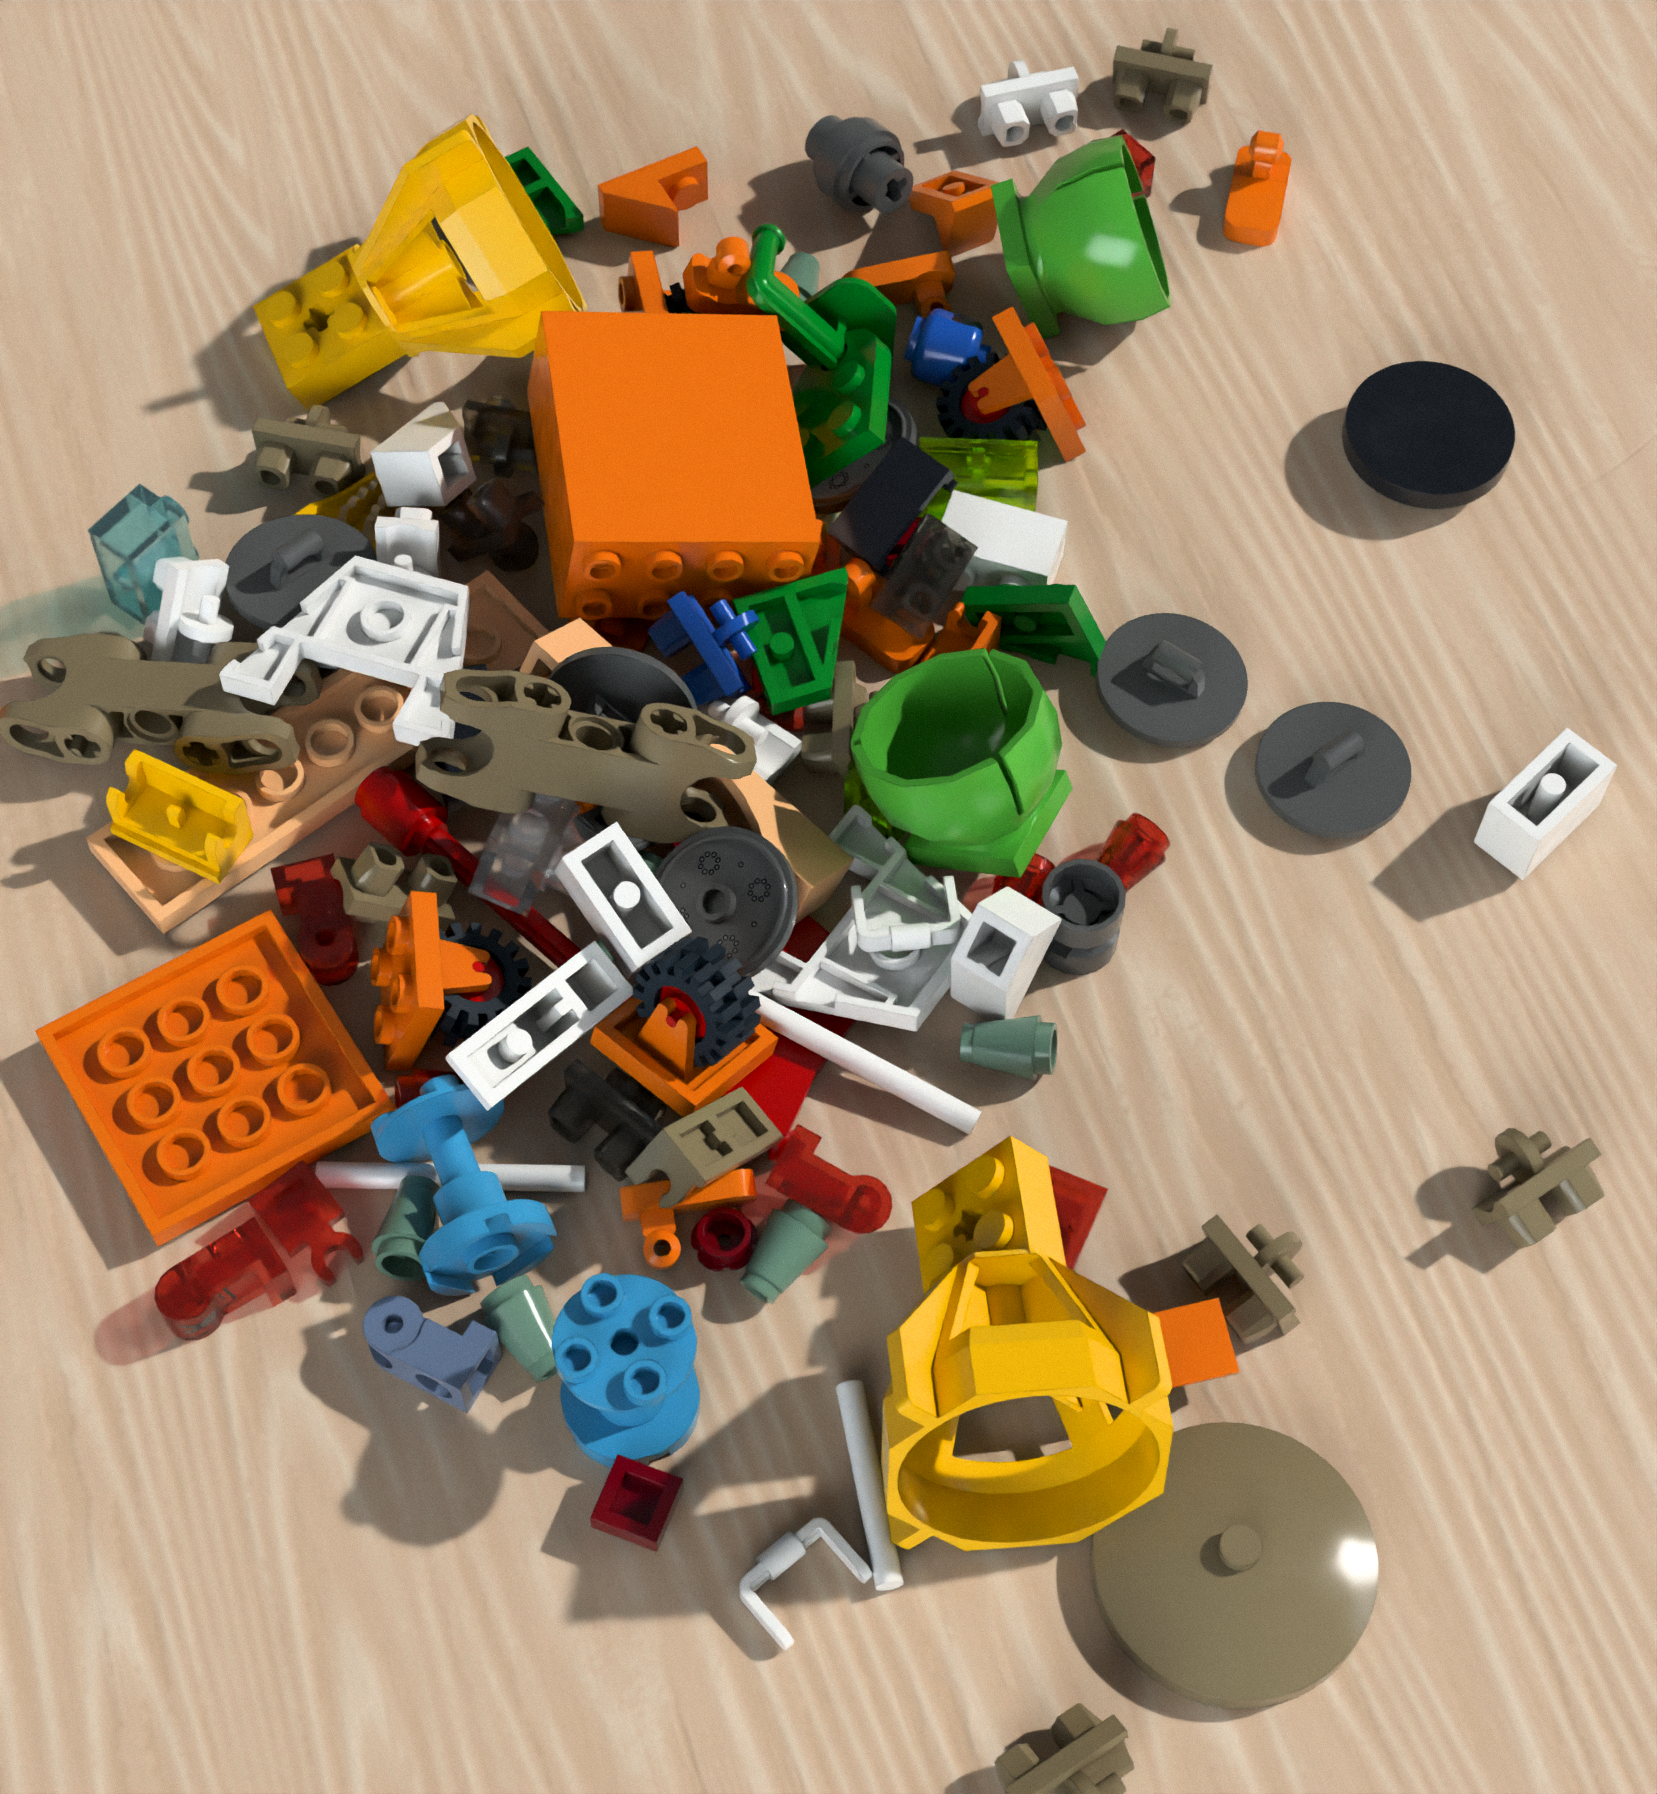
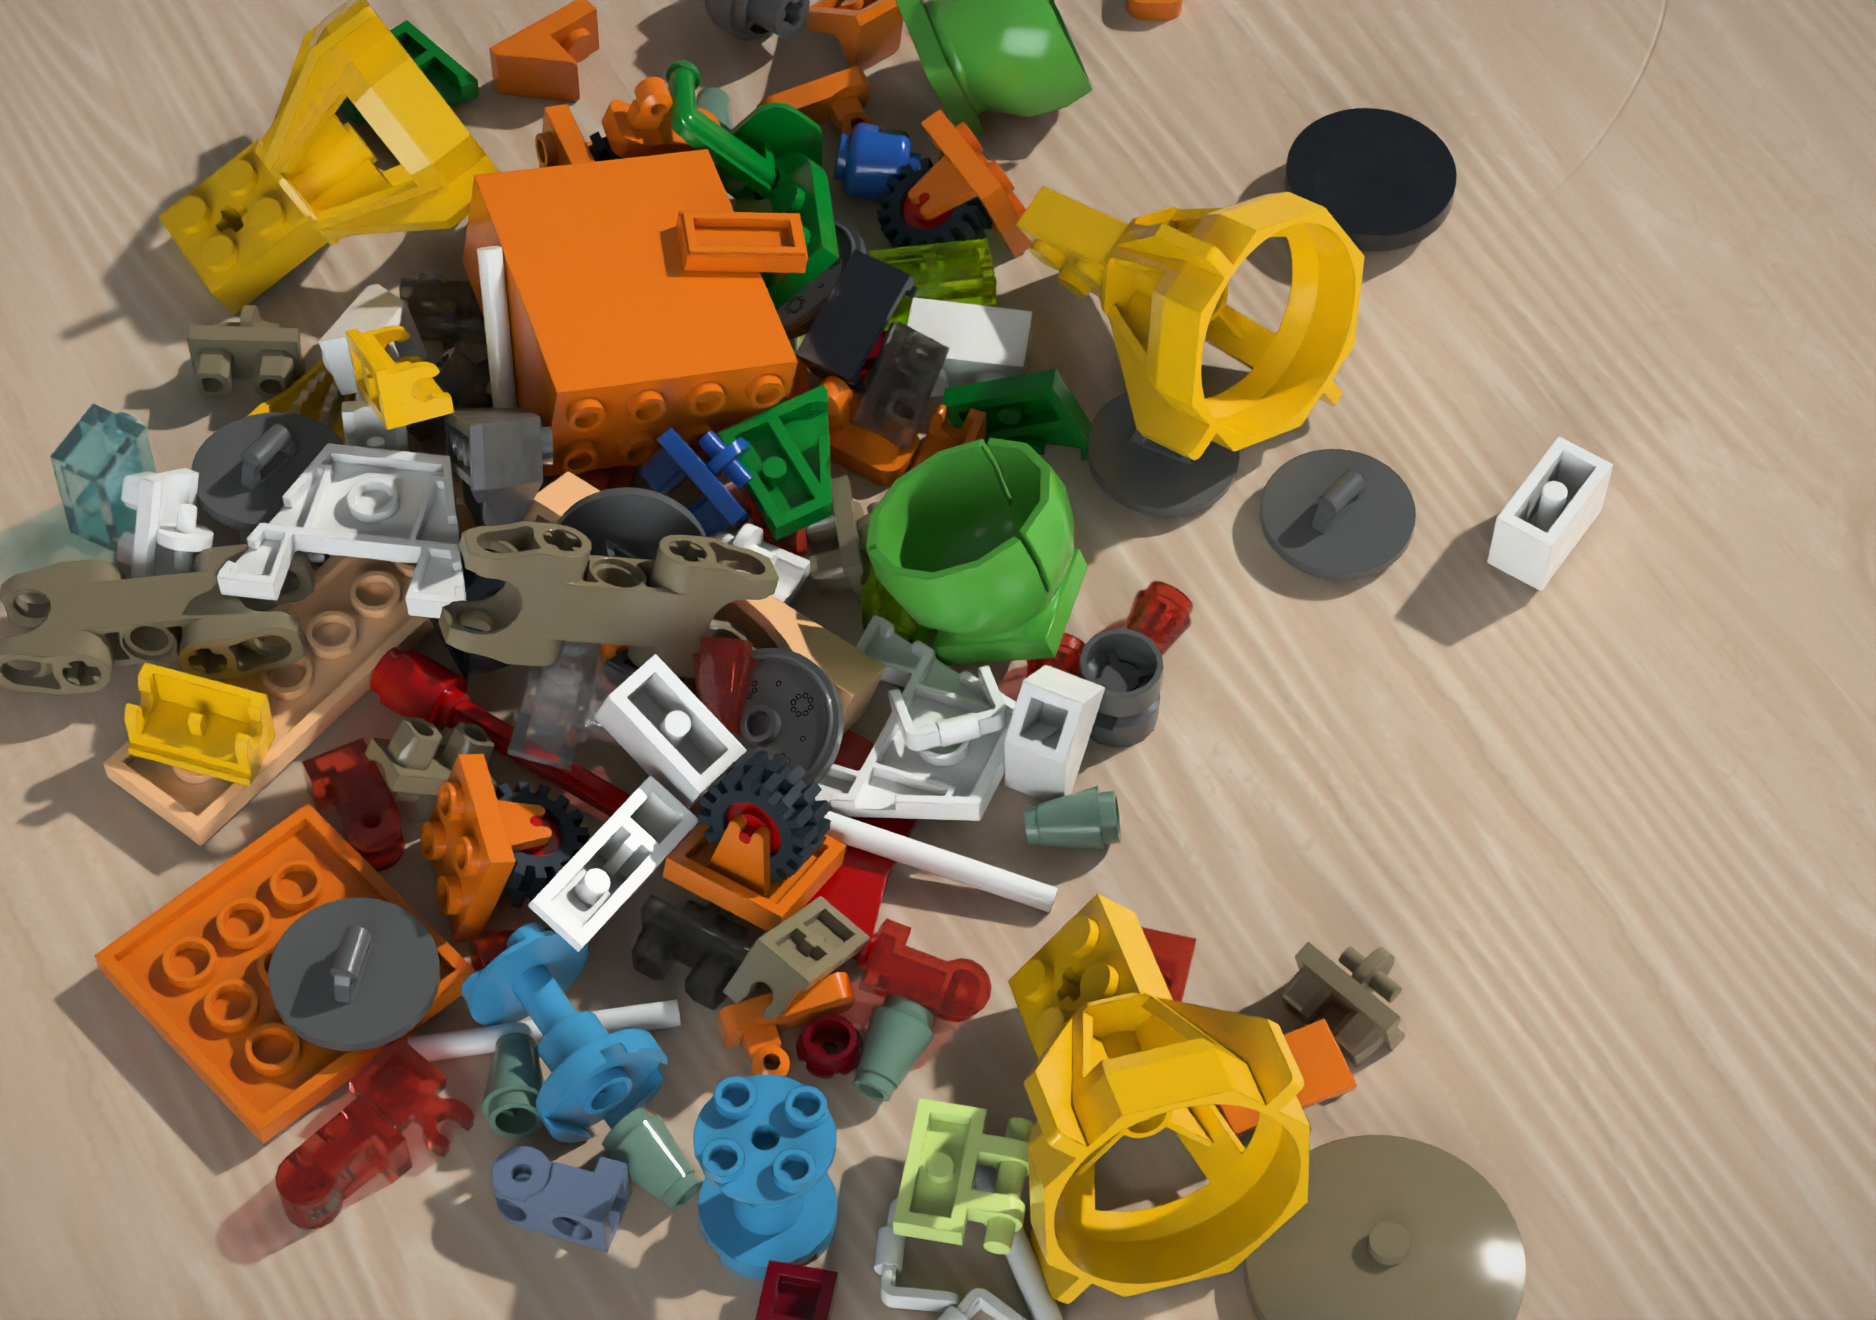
camera: 10 degrees left, 5 degrees down
dark tan hips [1471,1128,1605,1249] -> none
none -> dark grey shield [269,898,440,1051]
none -> yellow hinge [345,325,454,430]
none -> flat silver wedge [444,407,553,527]
none -> white bar [477,246,518,408]
none -> orange tile [676,211,808,273]
none -> clear red cone [693,637,758,734]
none -> white piece [874,1198,960,1312]
none -> yellowish green plate [893,1098,1034,1255]
none -> yellow plate [1016,186,1365,460]

